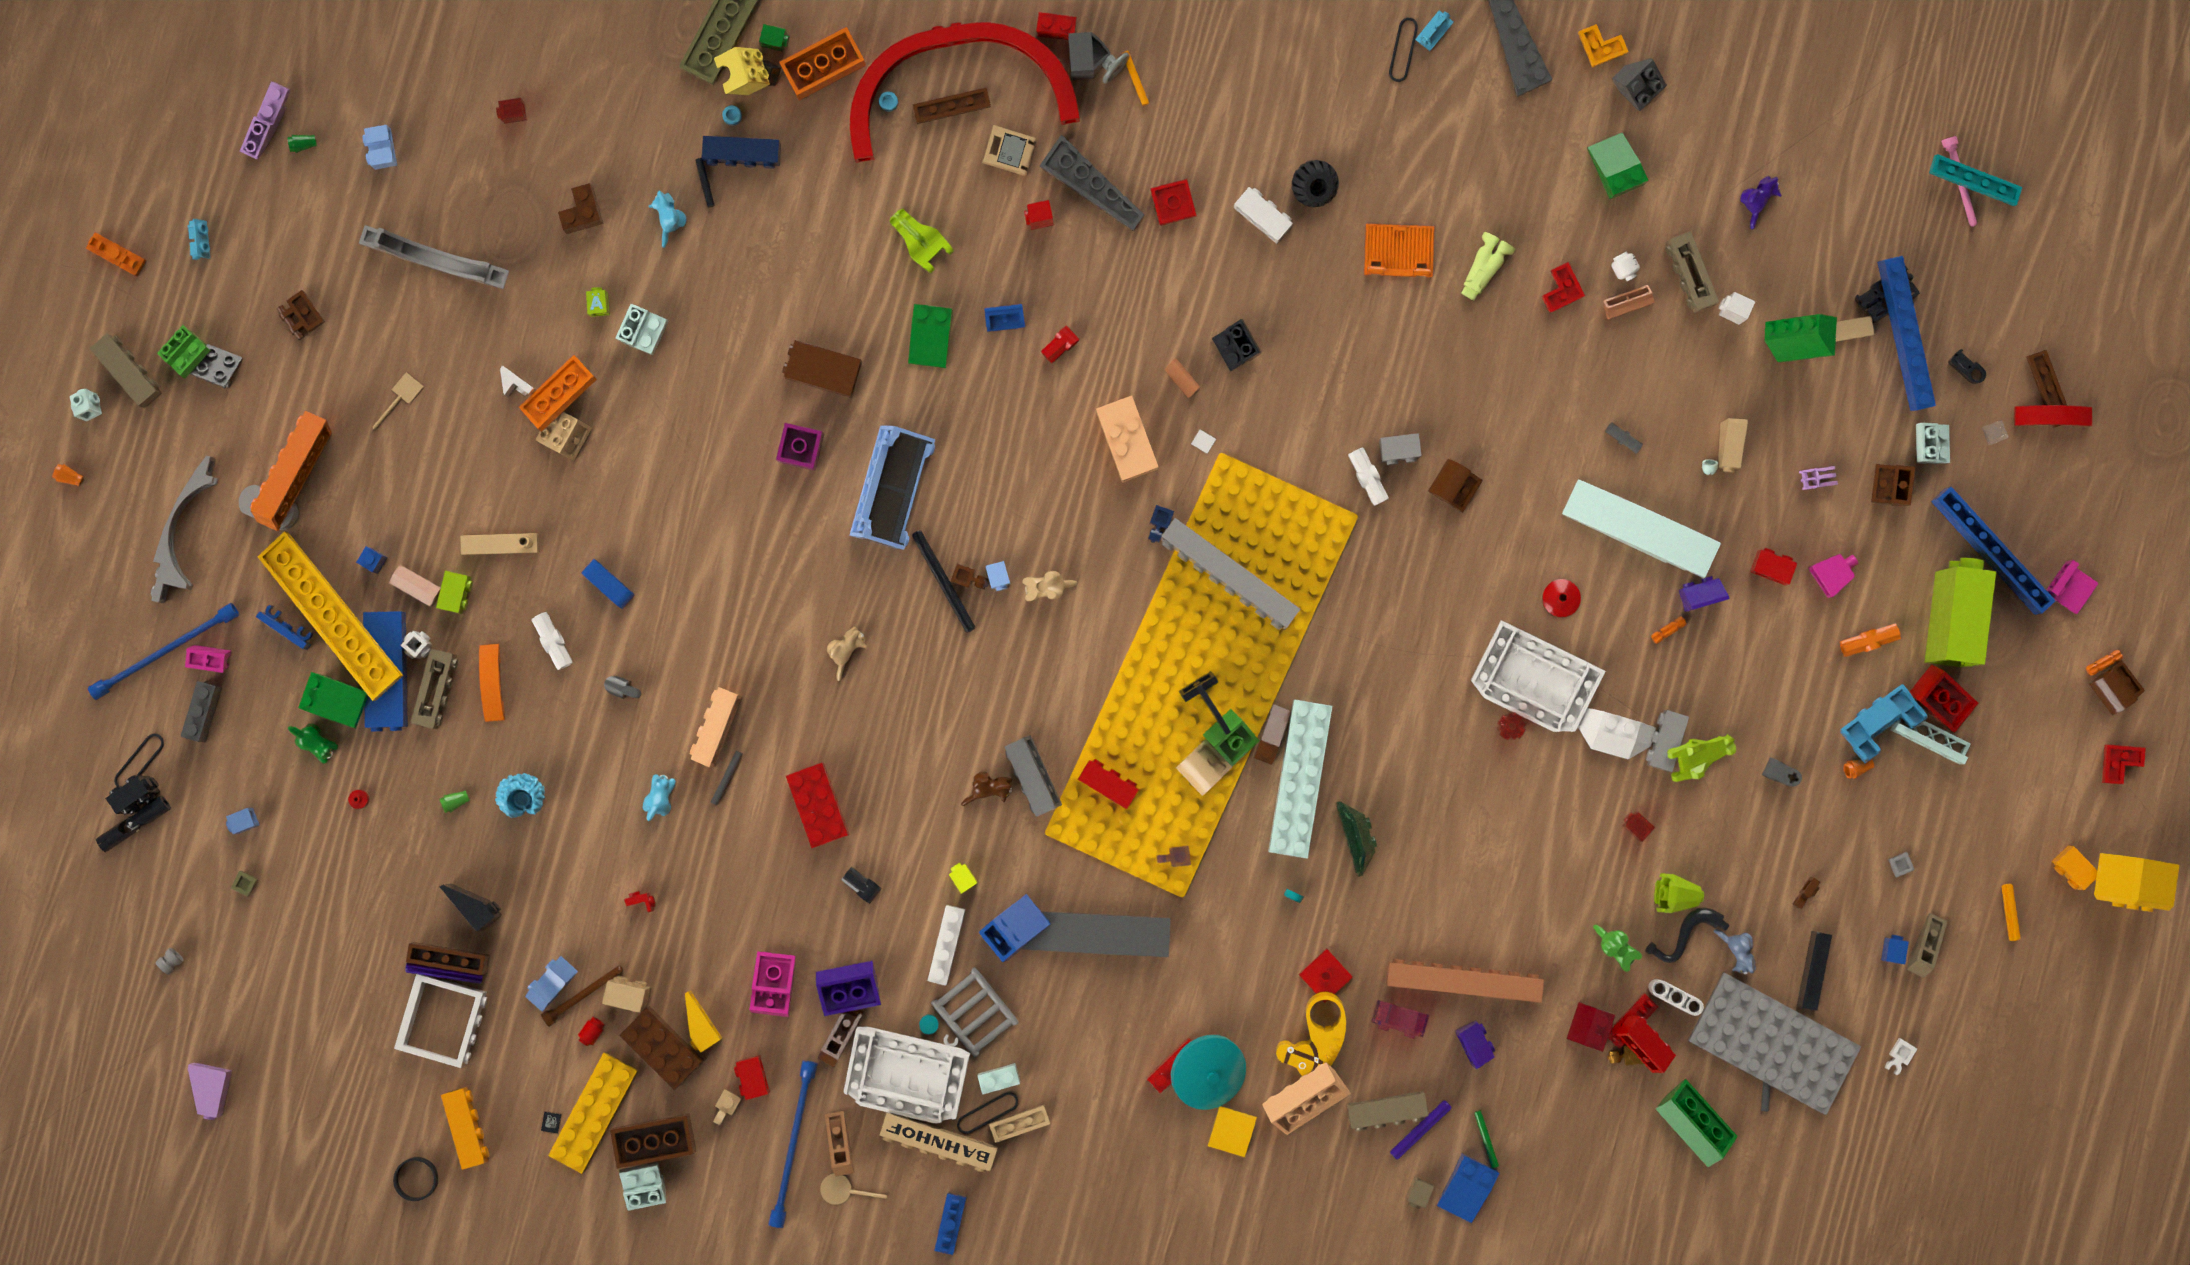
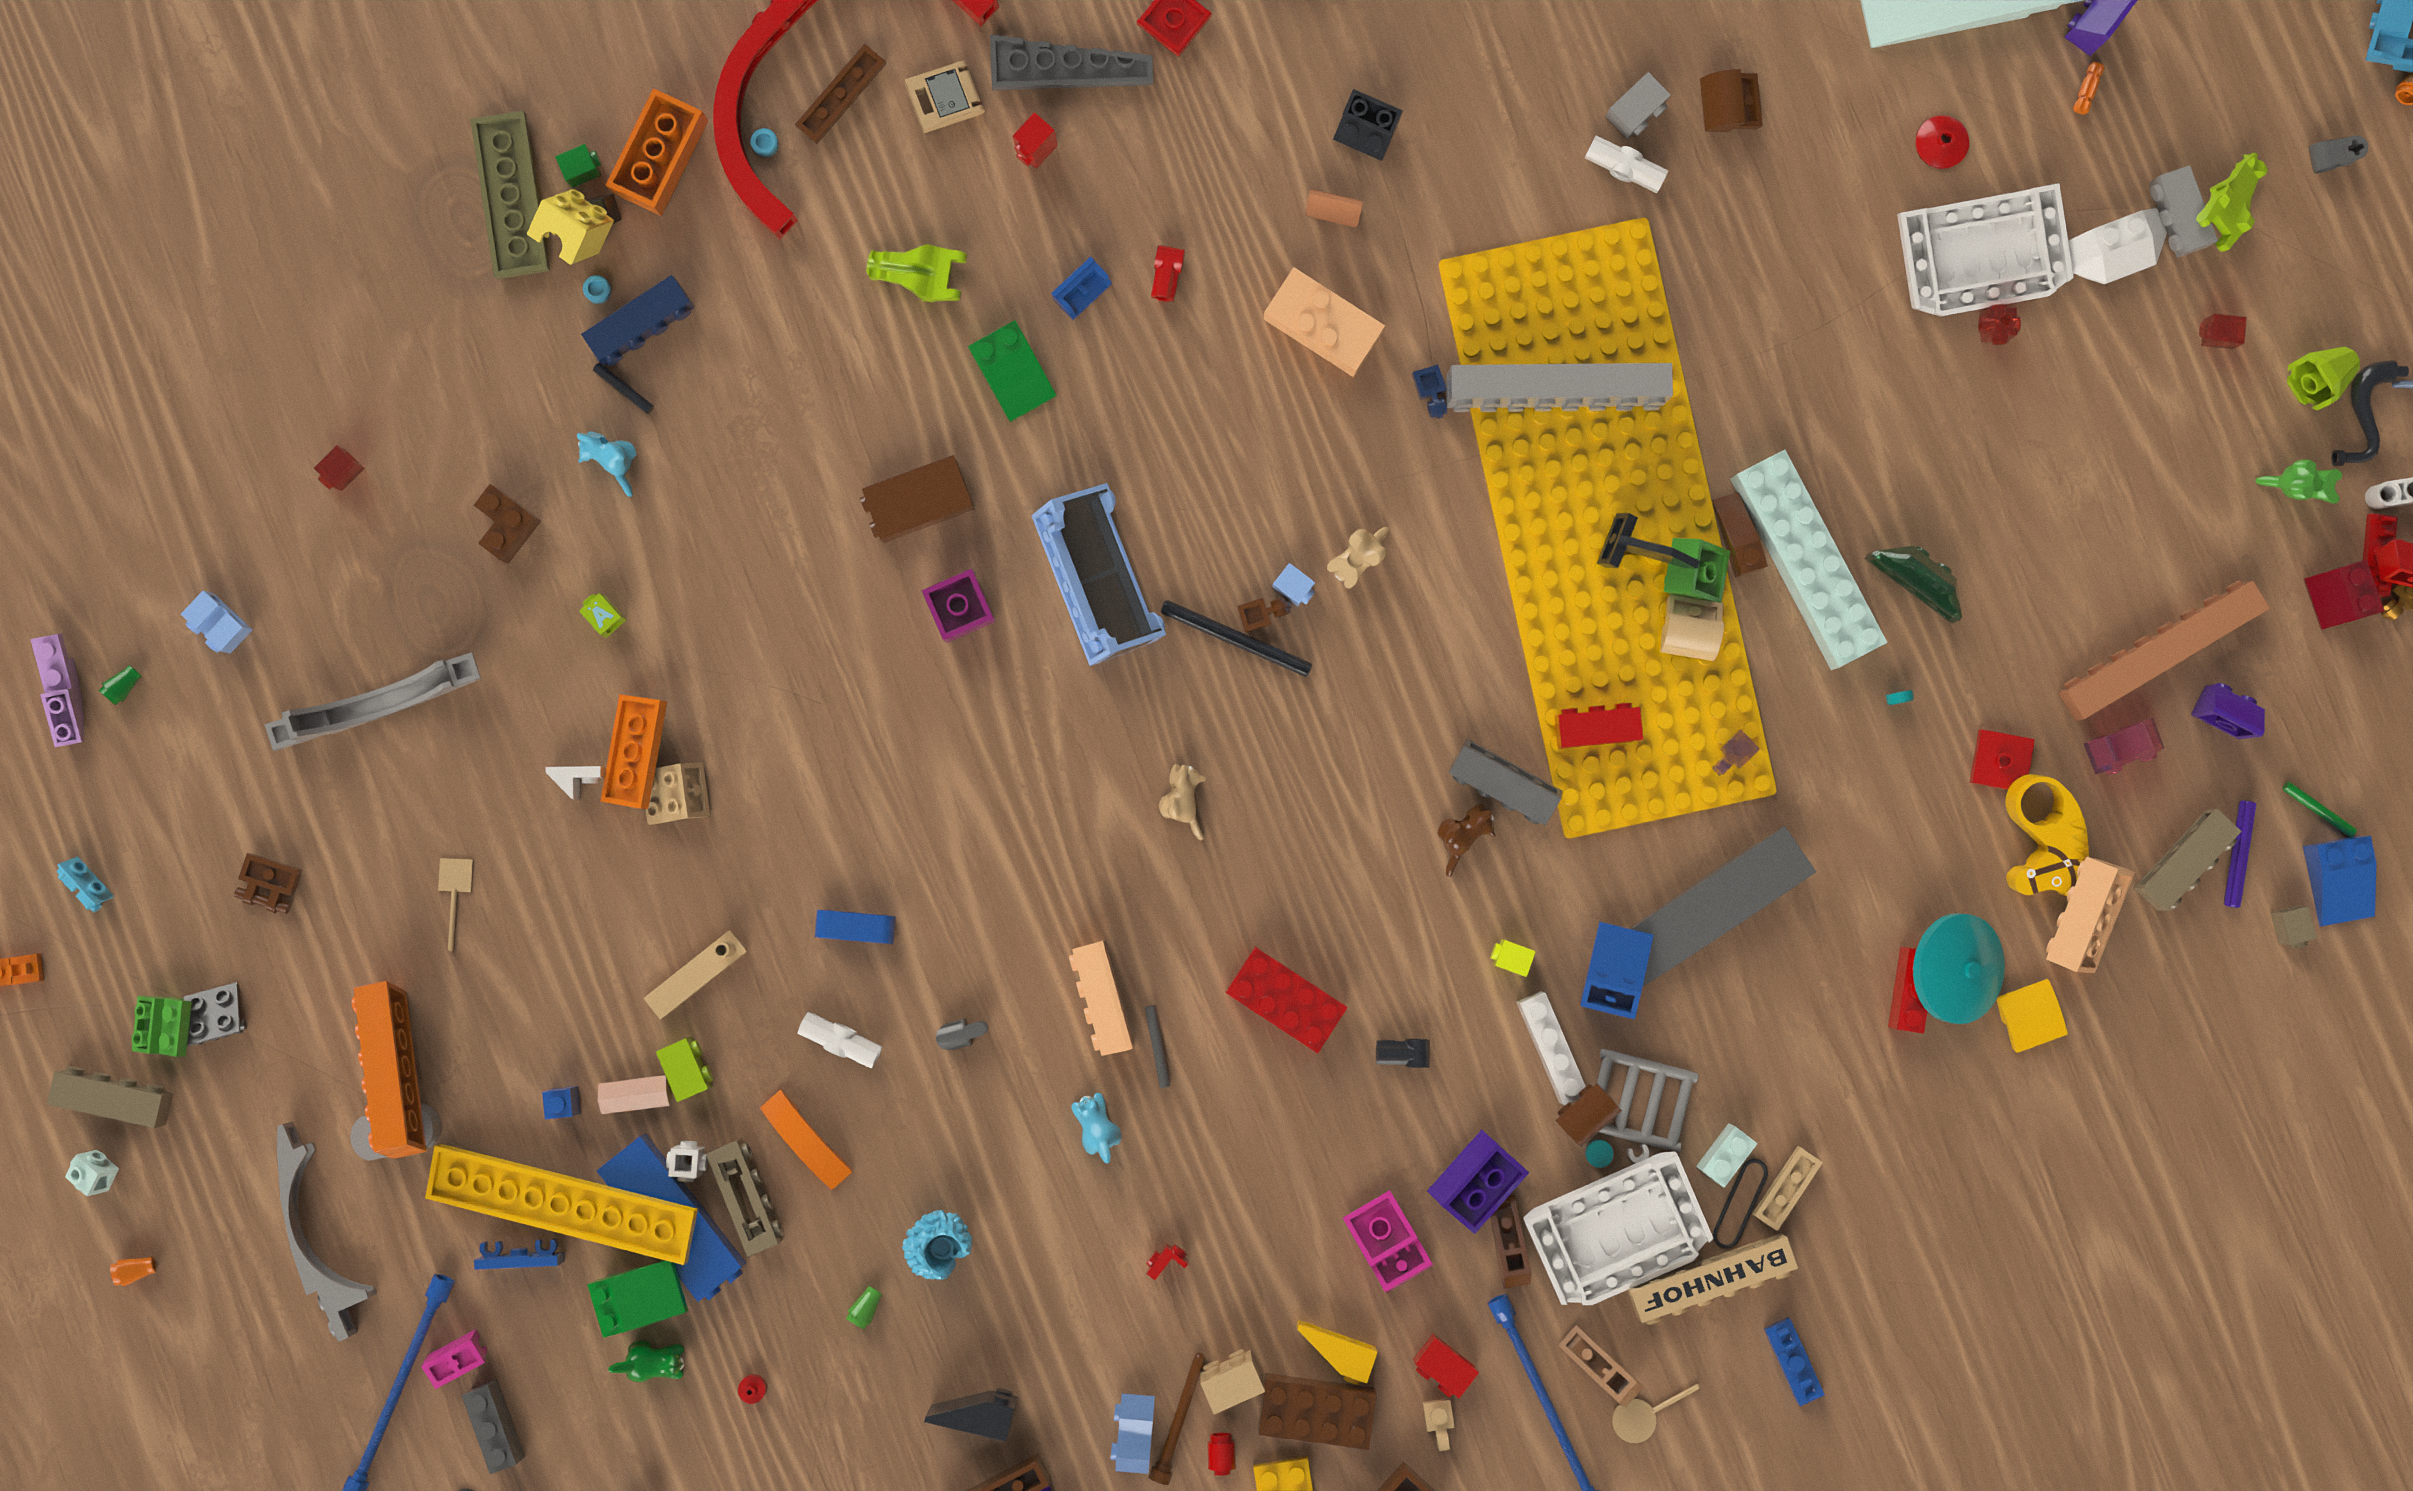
camera: 45 degrees left, 0 degrees up
light aqua brick [615,304,668,355] -> none
white sticker [1191,430,1216,453] -> none
none -> reddish brown brick [1555,1083,1622,1147]

